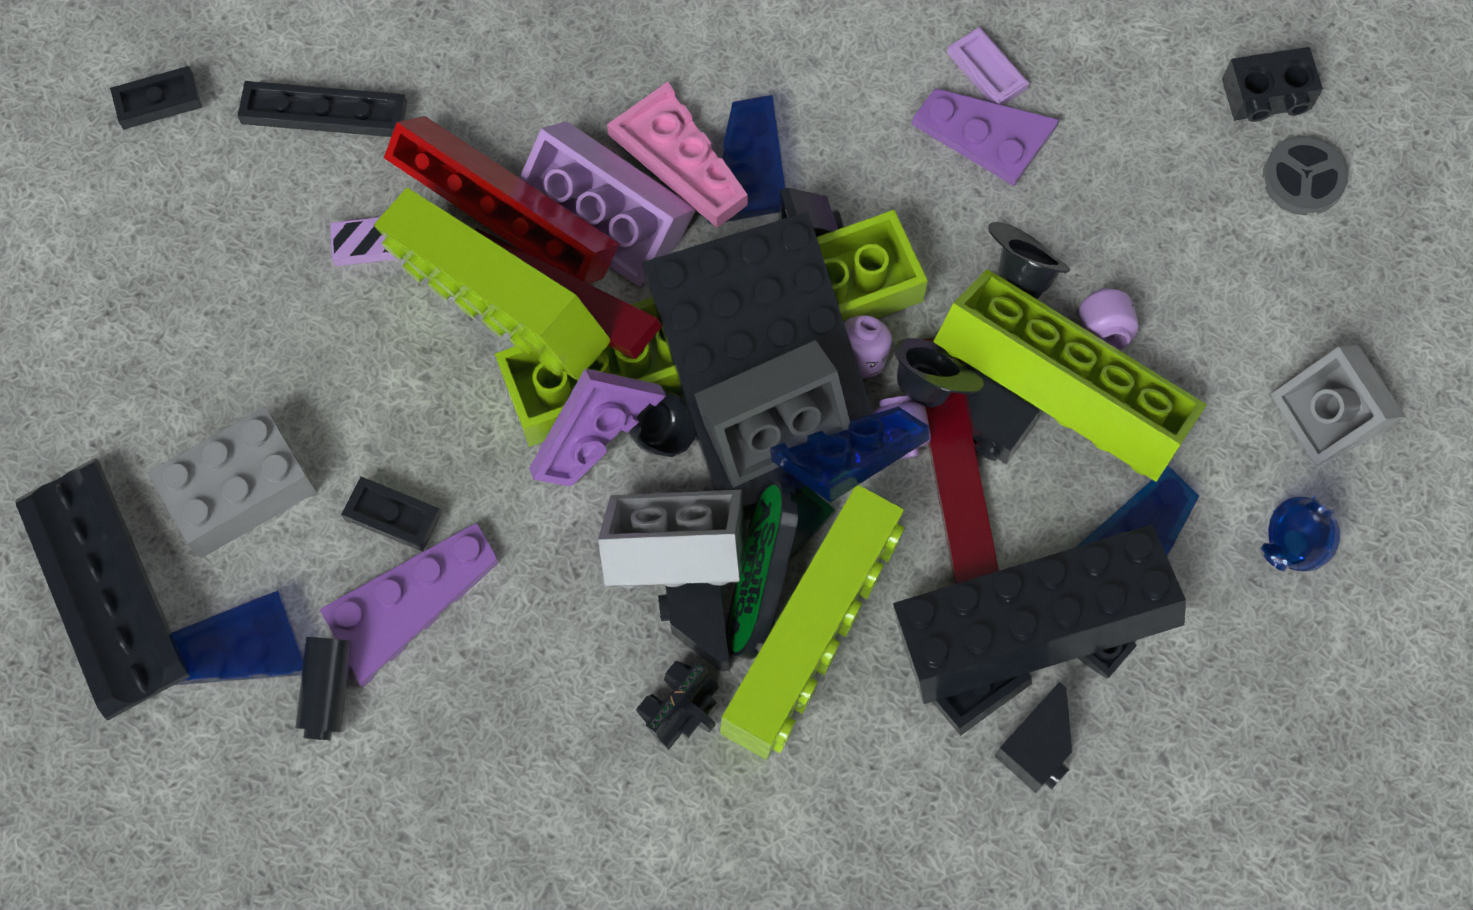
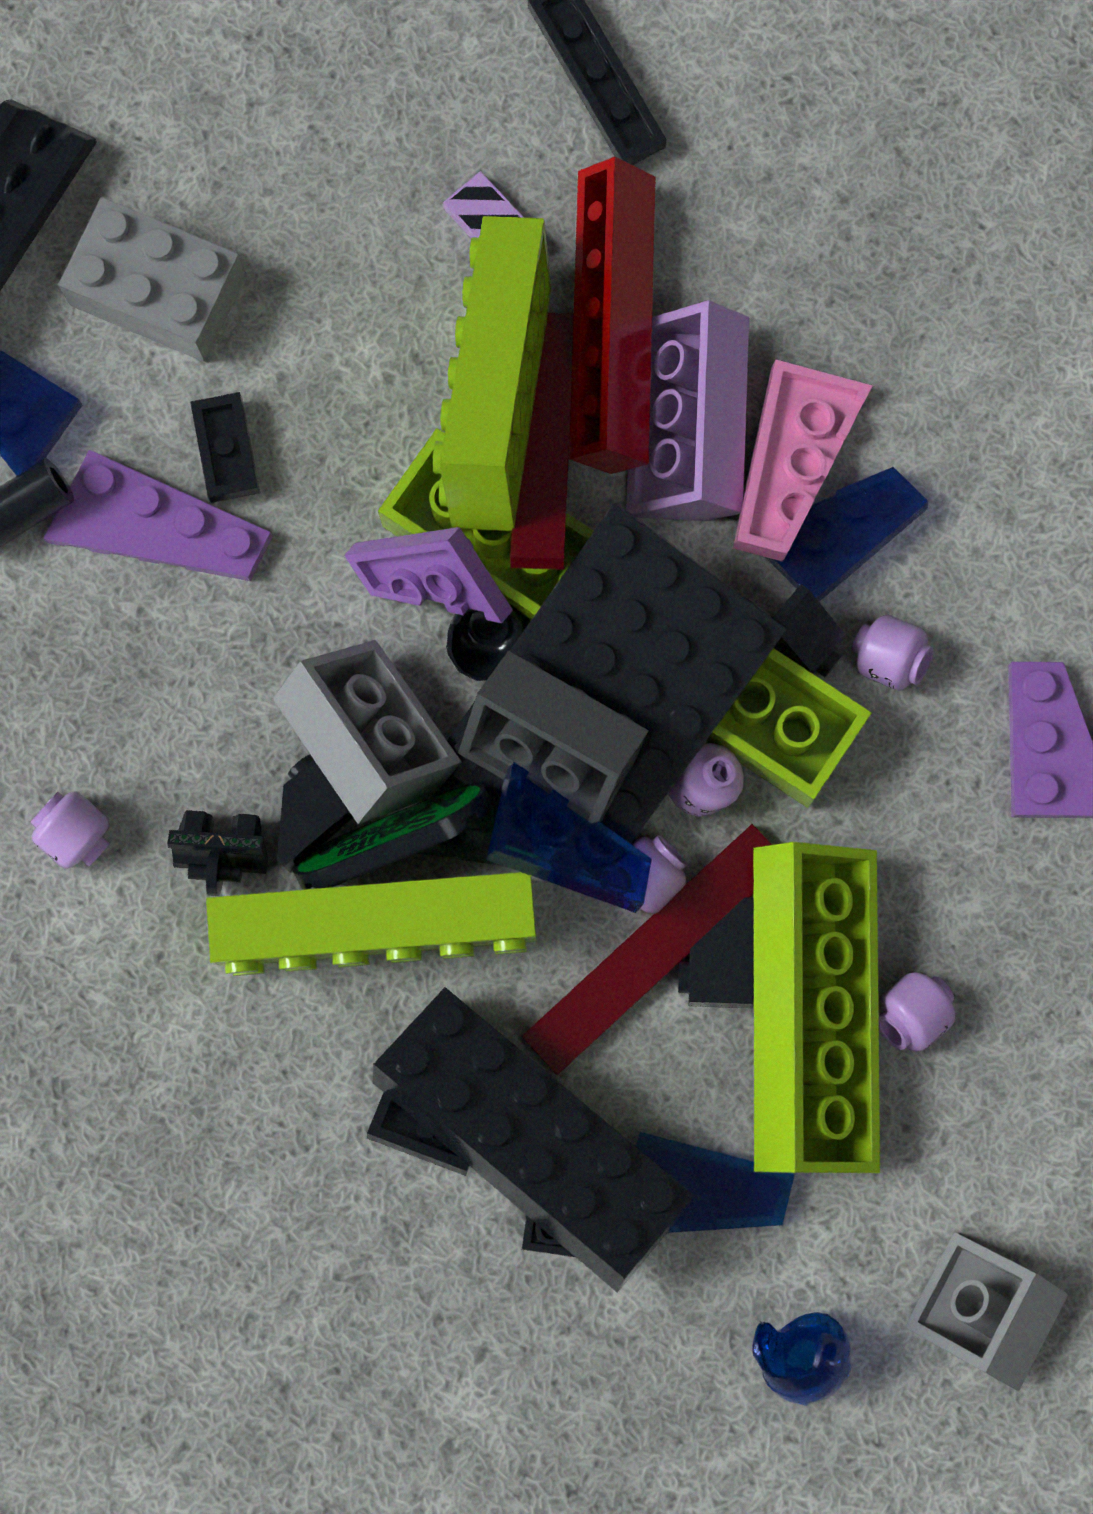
camera: 60 degrees right, 10 degrees up
black piece [894,338,984,408] -> none
black piece [988,222,1071,299] -> none
black slope [995,682,1072,793] -> none
none -> lavender head [30,792,110,869]
none -> lavender head [852,615,934,691]

